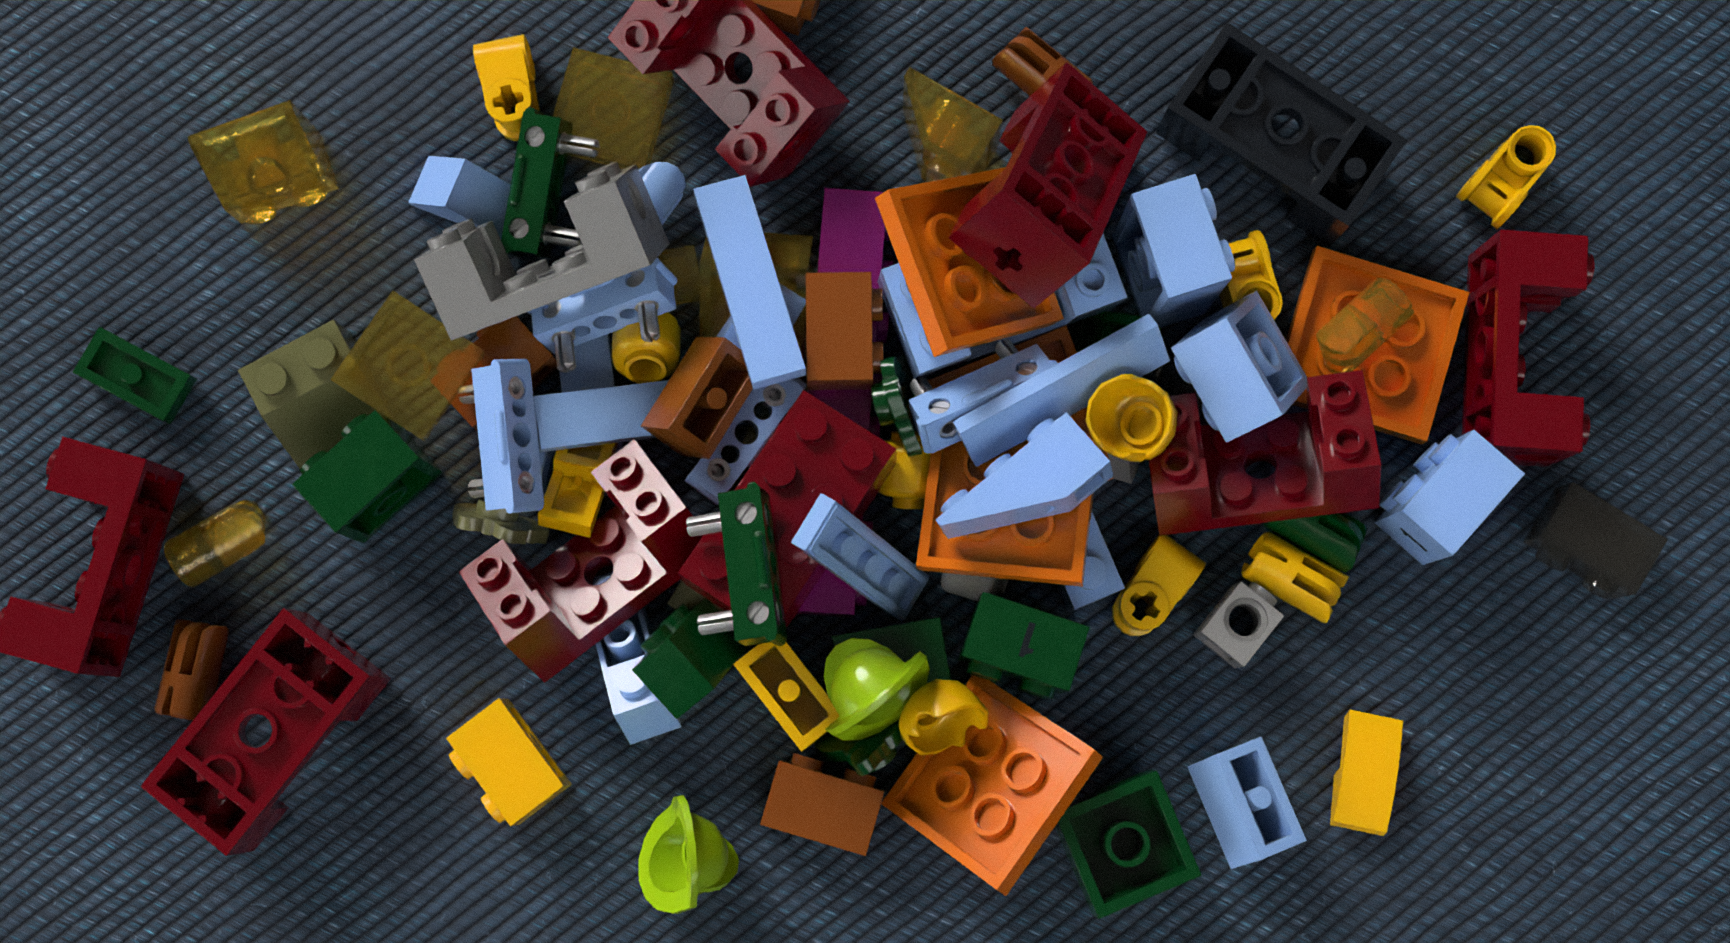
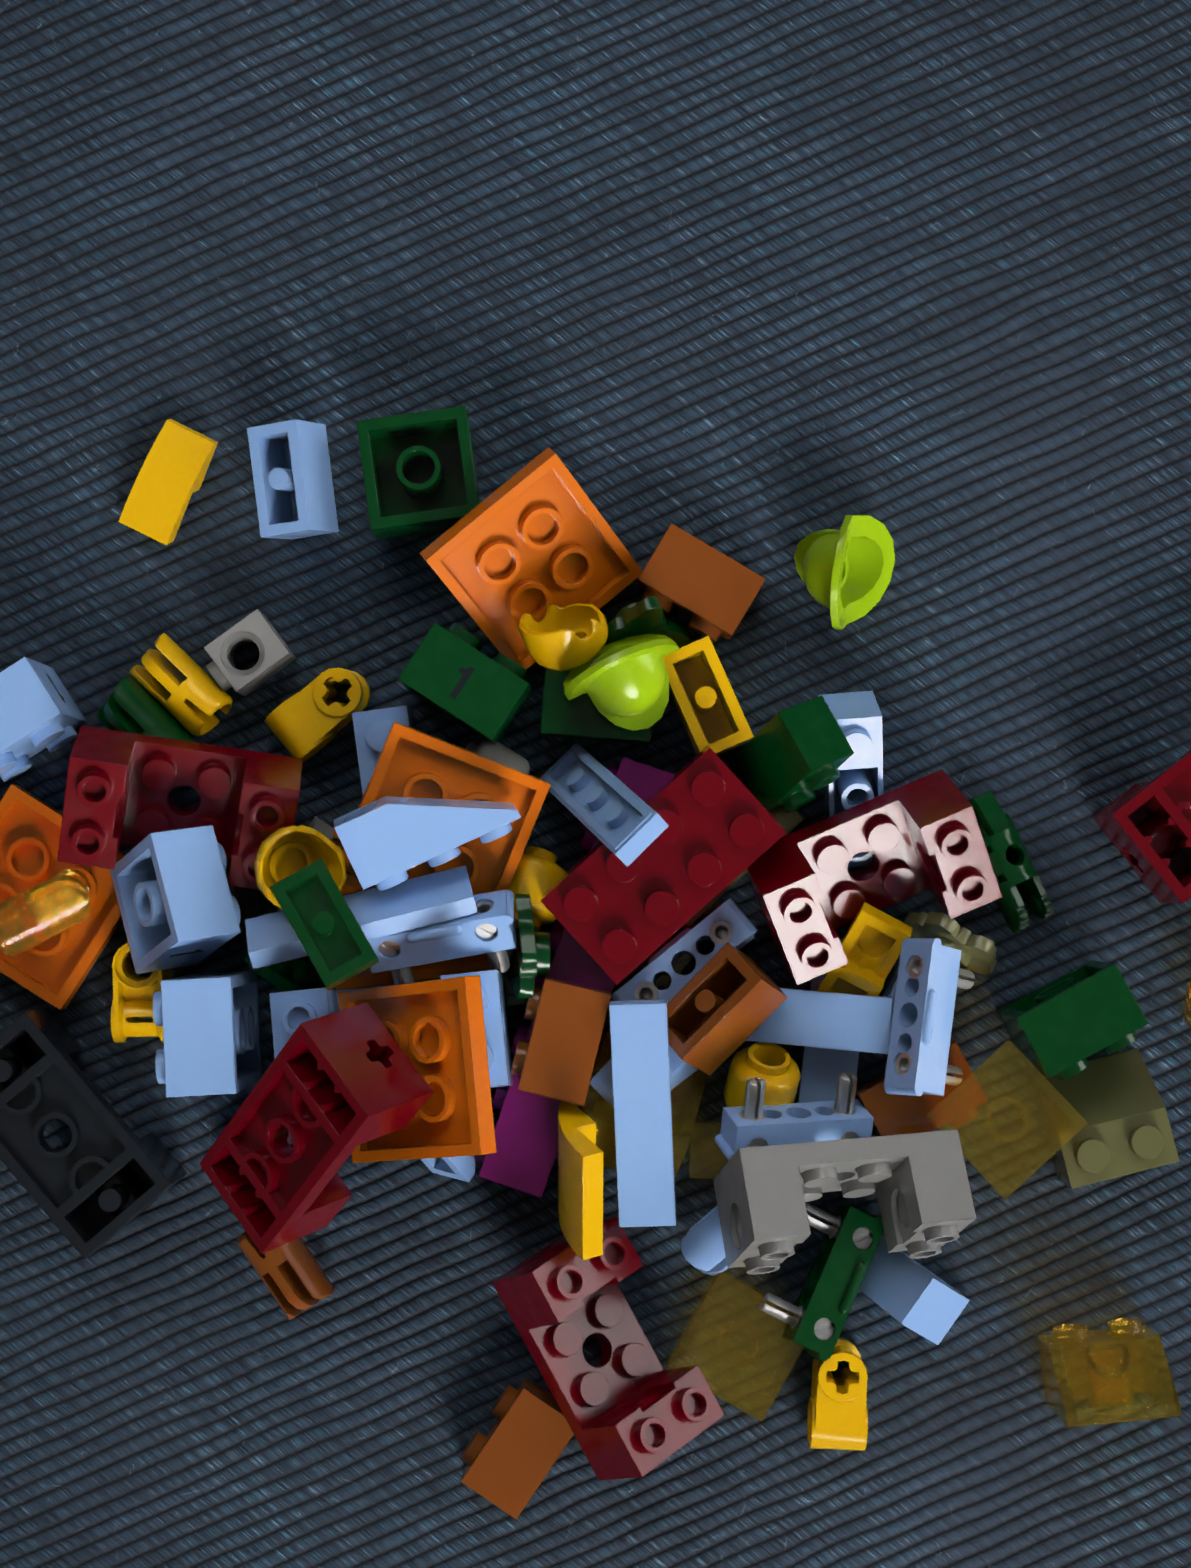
camera: 165 degrees left, 5 degrees up
yellow brick [446,698,572,827] -> none
dark green piece [686,482,787,646] -> none
clear yellow slope [903,67,1003,182] -> none
none -> dark green plate [270,858,380,991]
none -> yellow slope [558,1101,603,1261]
none -> dark green hinge [968,791,1055,933]

